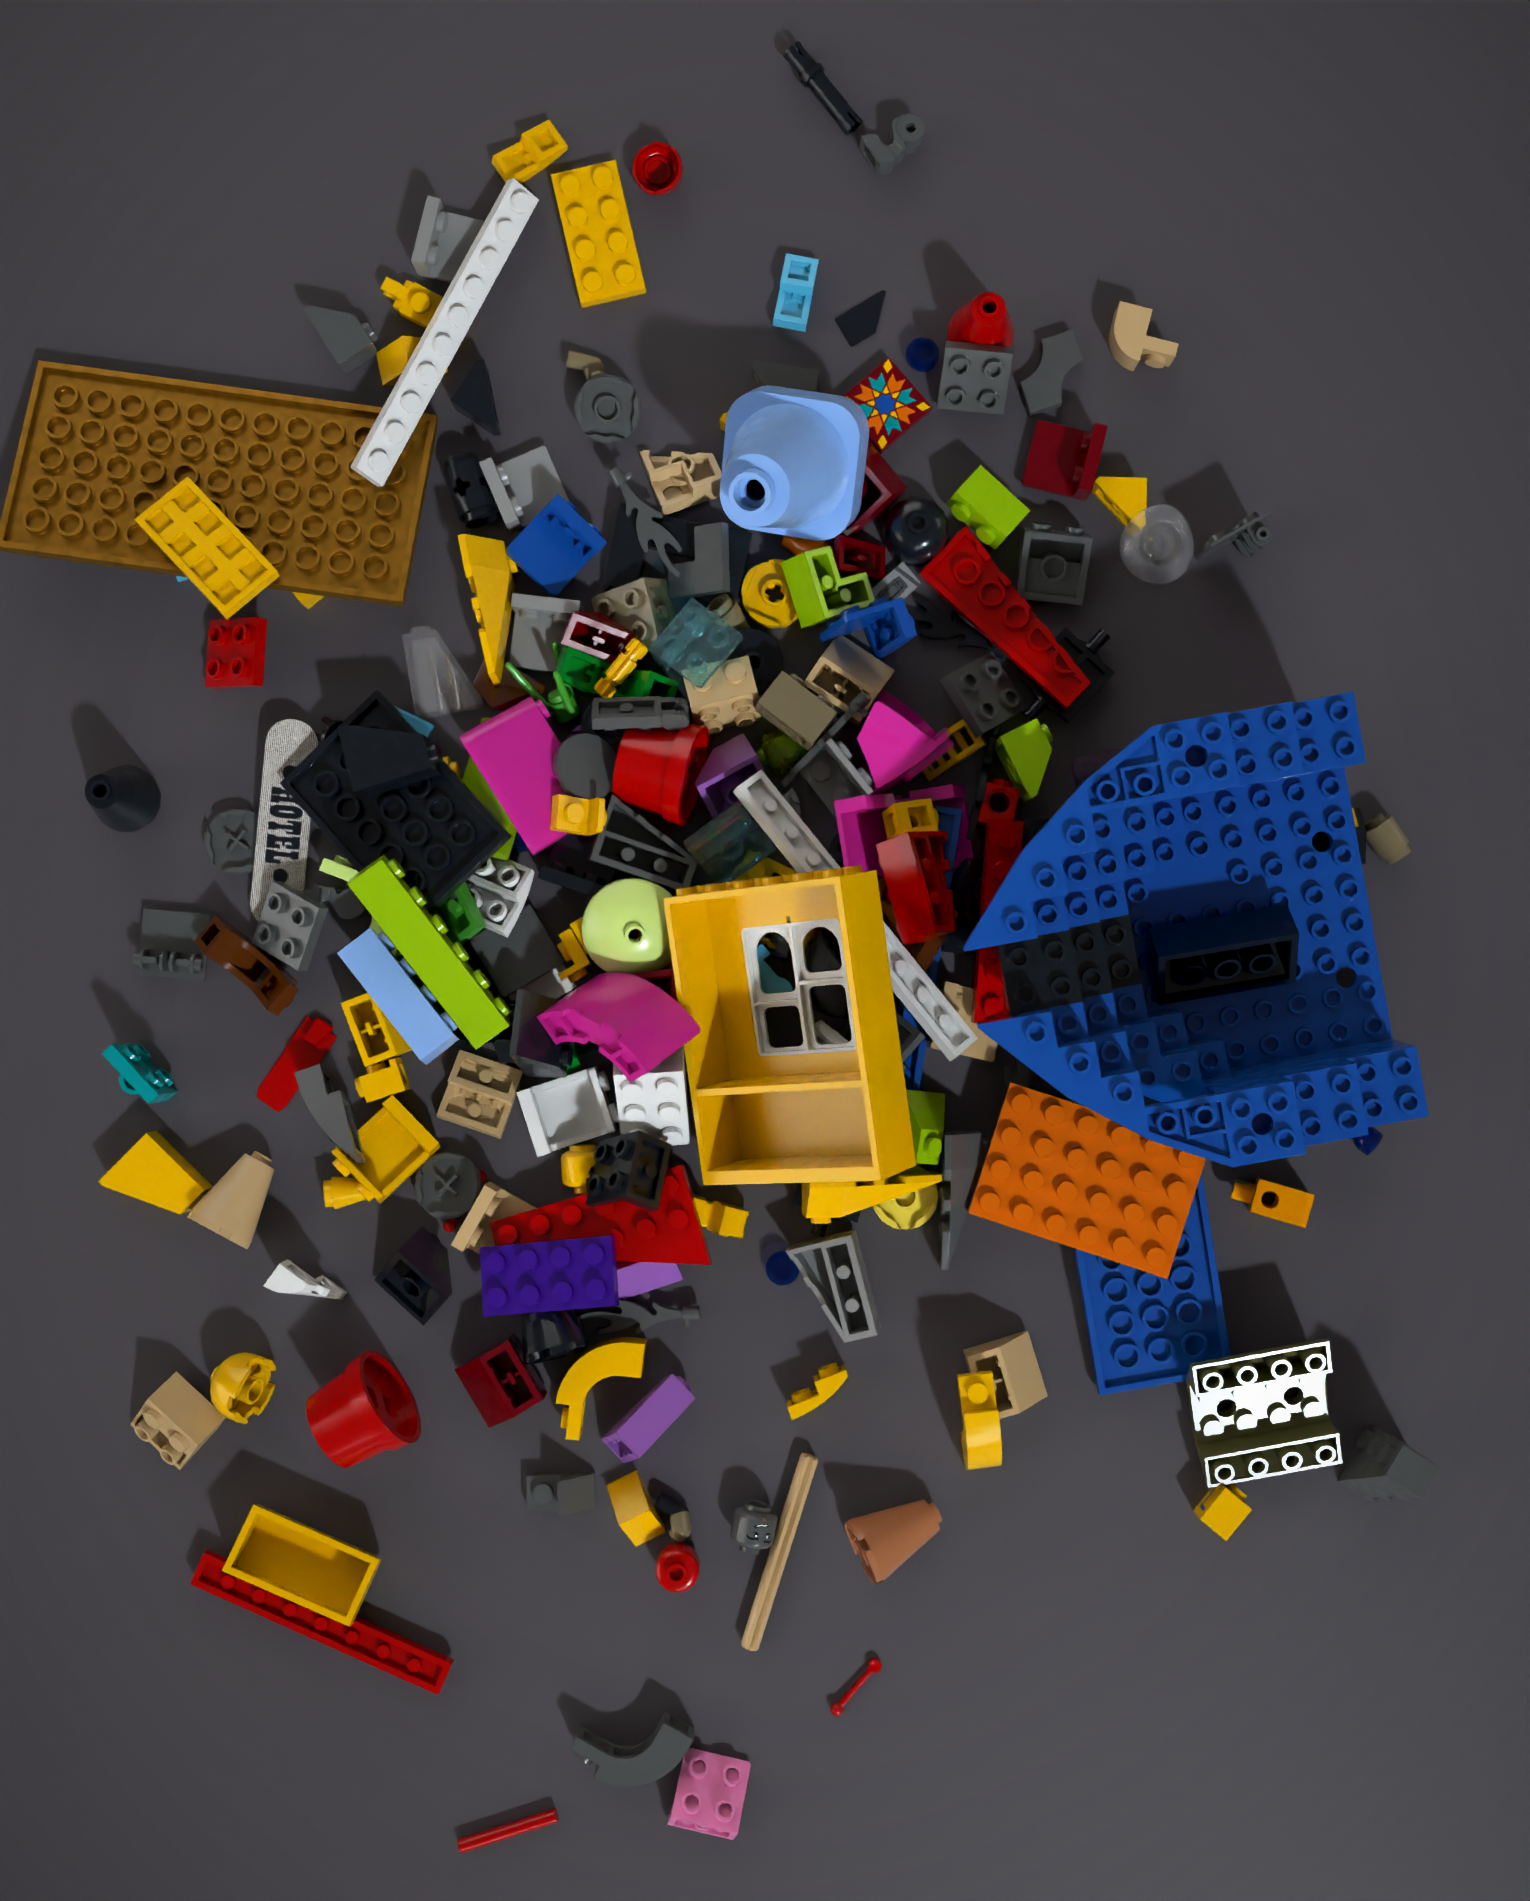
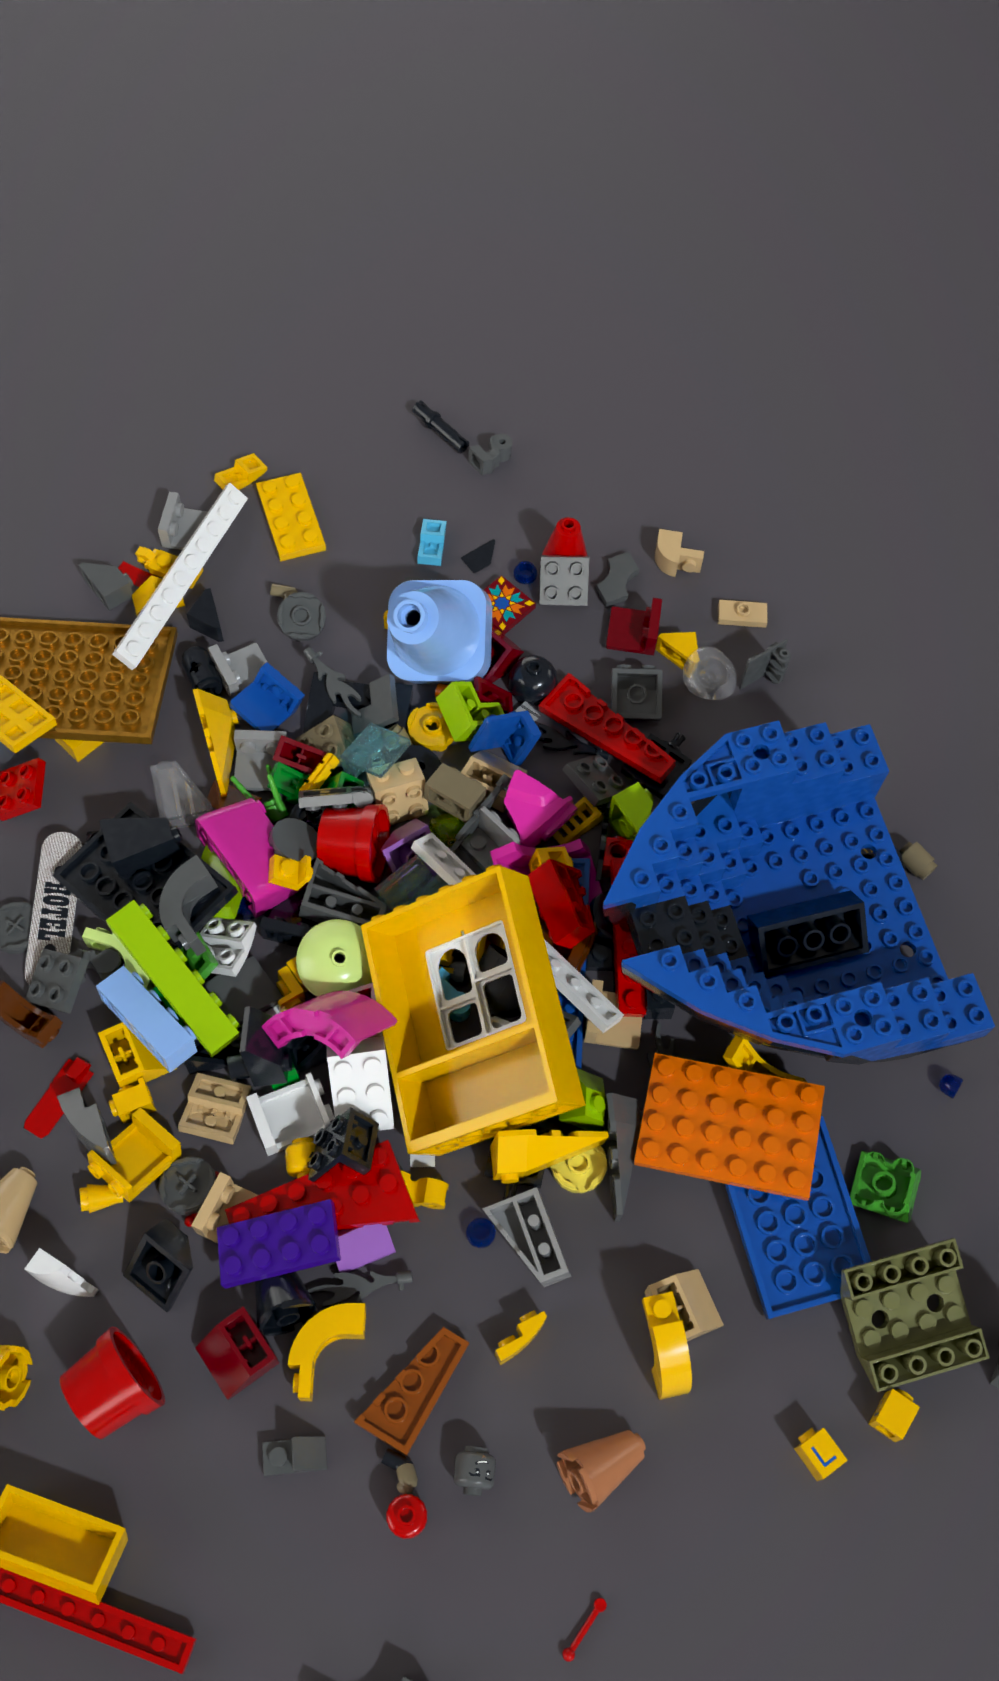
camera: 10 degrees left, 25 degrees down
medium lavender slope [601,1374,696,1463] -> none
yellow slope [606,1470,667,1547] -> none
red hair [632,141,684,196] -> none
tan slope [640,450,721,516] -> none
tan axle [741,1453,818,1651] -> none
lime brick [946,465,1030,550] -> none
light orange torso [1230,1177,1315,1228] -> none
none -> red sticker [118,561,160,587]
none -> dark grey arch [159,855,218,956]
none -> dark orange wing [354,1327,469,1456]
none -> tan plate [718,600,767,628]
none -> yellow brick [794,1427,848,1481]
none -> bright green slope [850,1150,921,1223]

